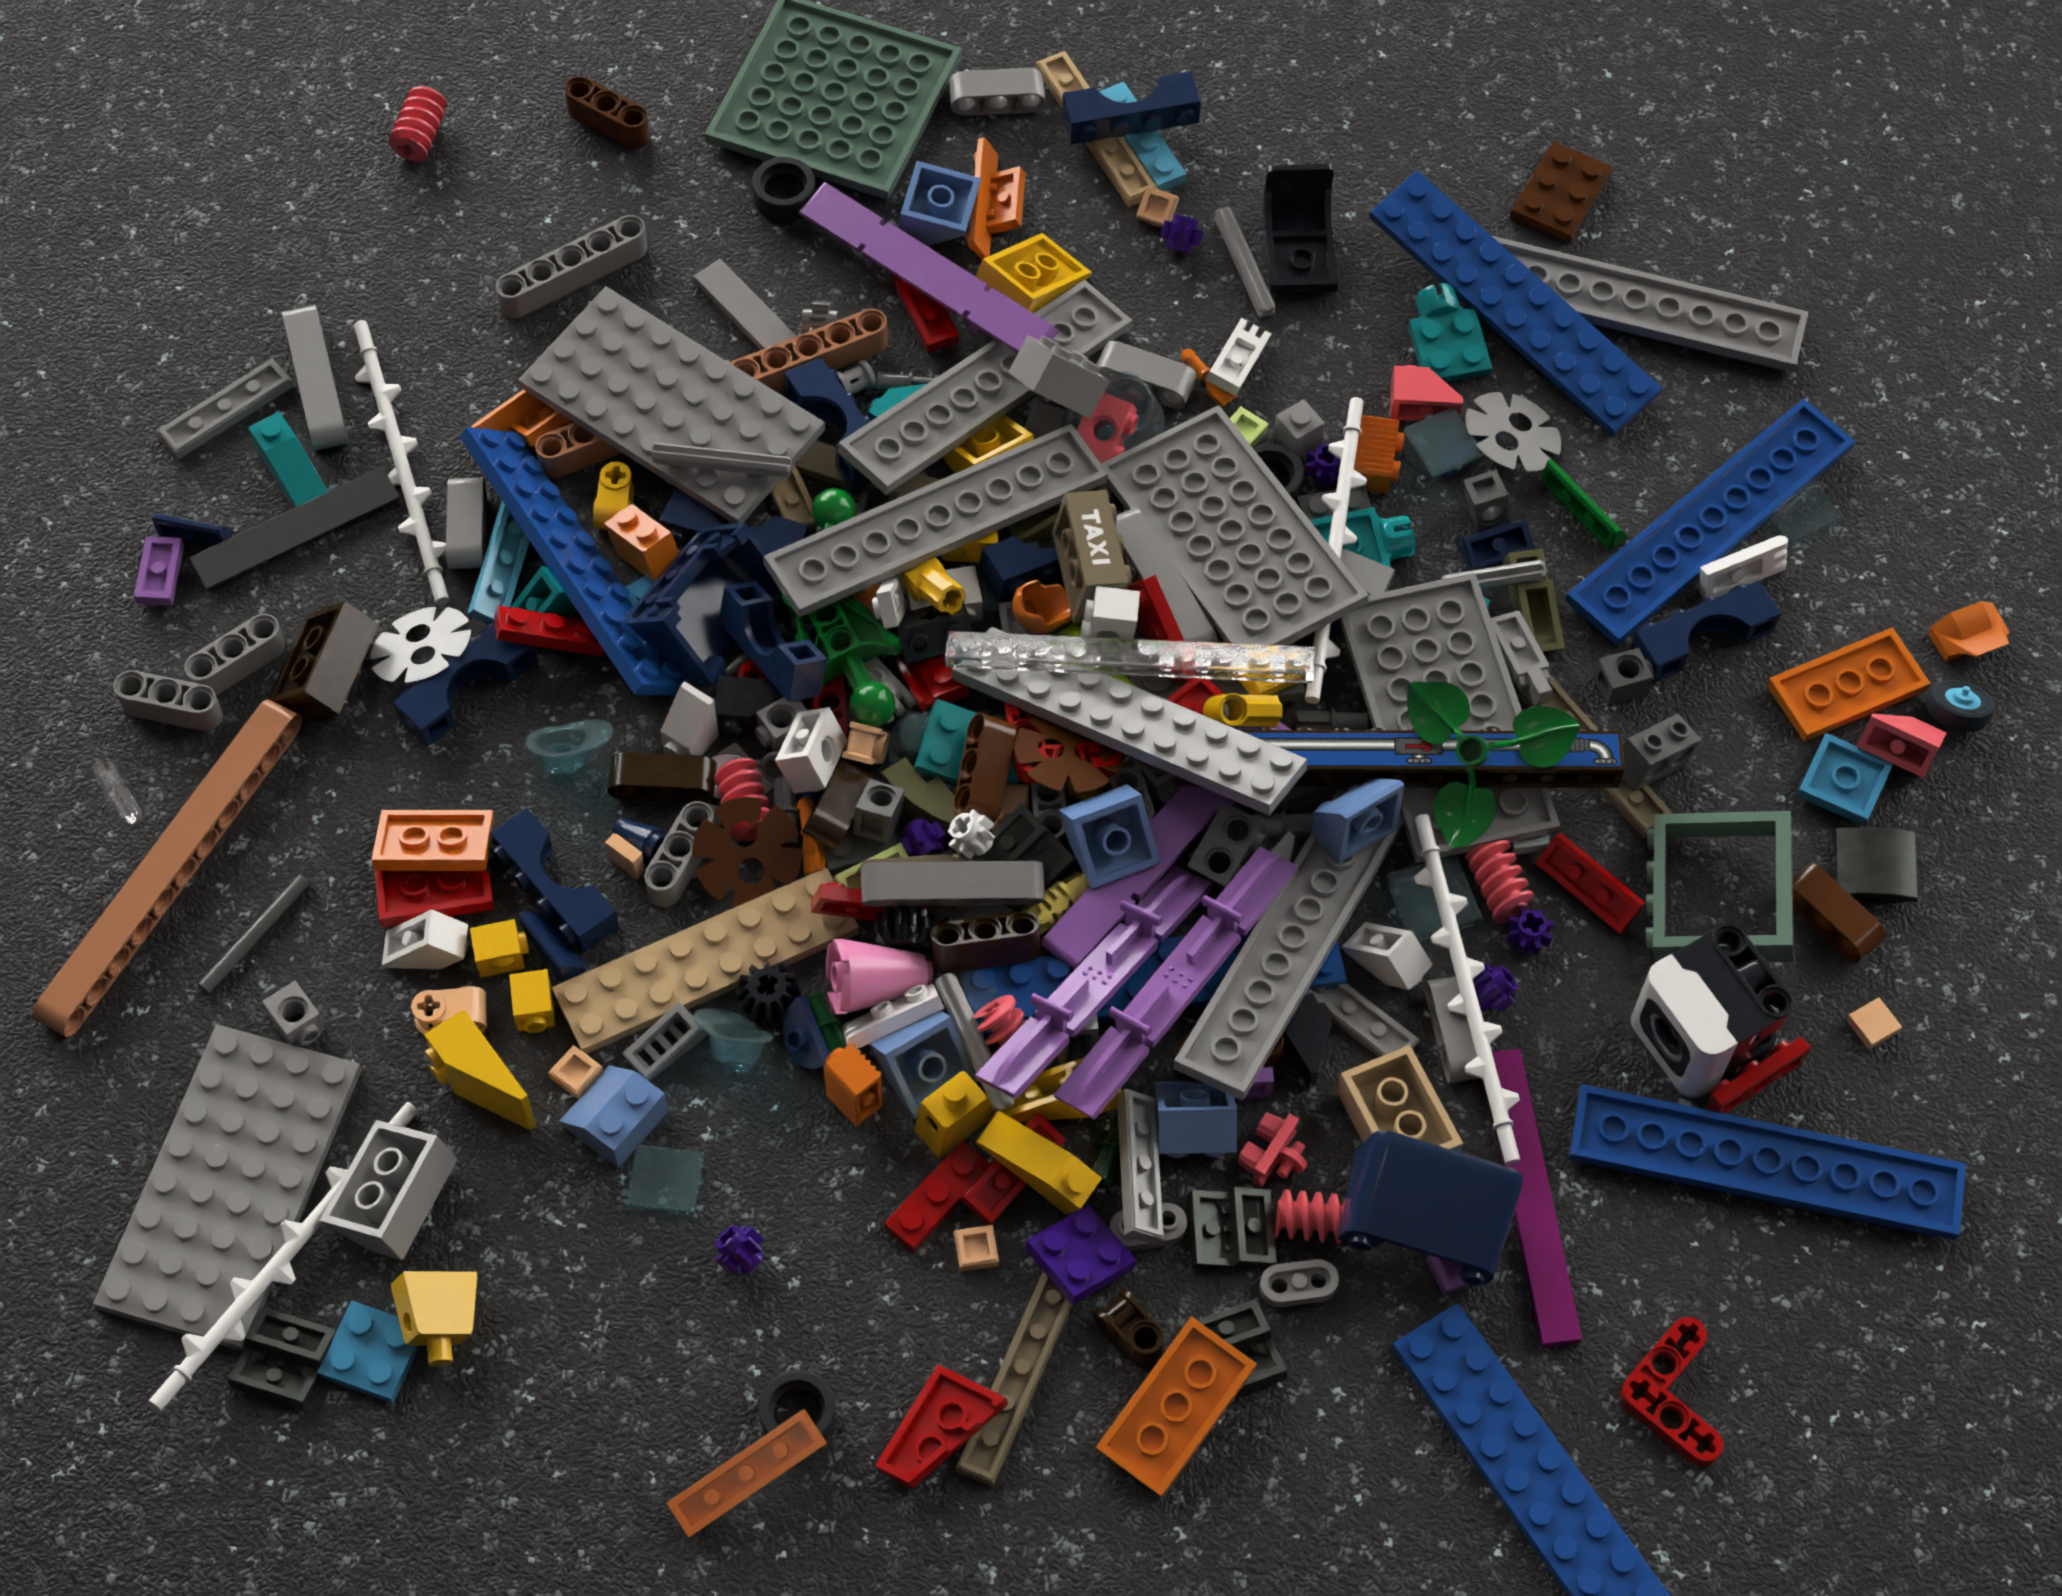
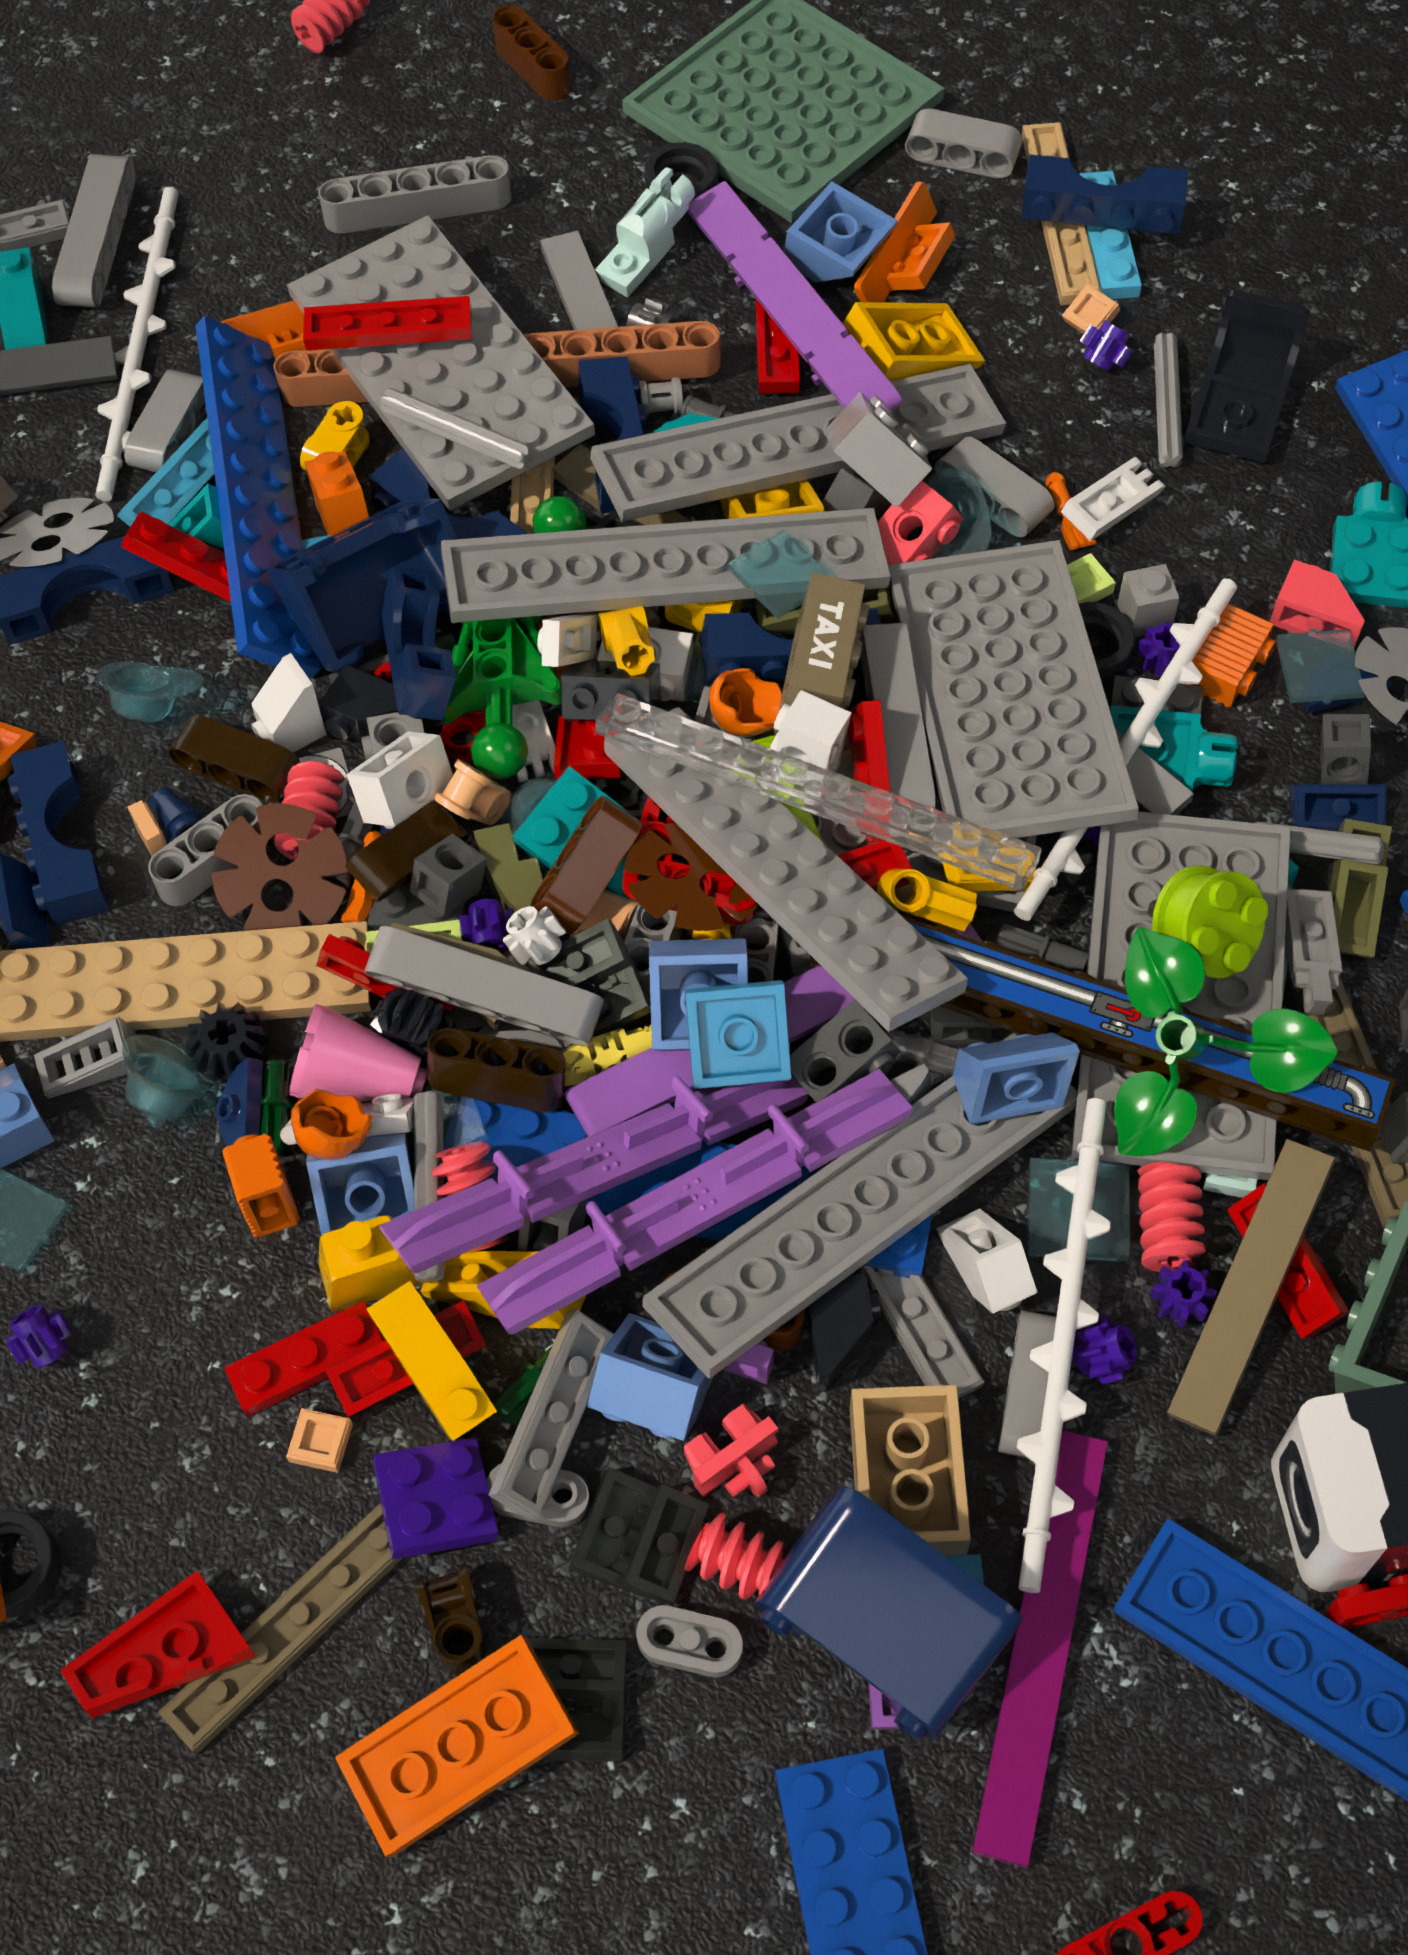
camera: 25 degrees right, 0 degrees up
none -> orange hair [291,1088,372,1161]
none -> red plate [303,296,472,351]
none -> light aqua plate [595,167,695,297]
none -> dark azure plate [685,980,791,1089]
none -> clear light blue piece [727,529,830,619]
none -> lime wheel [1148,865,1268,978]
none -> dark tan tile [1167,1139,1335,1437]

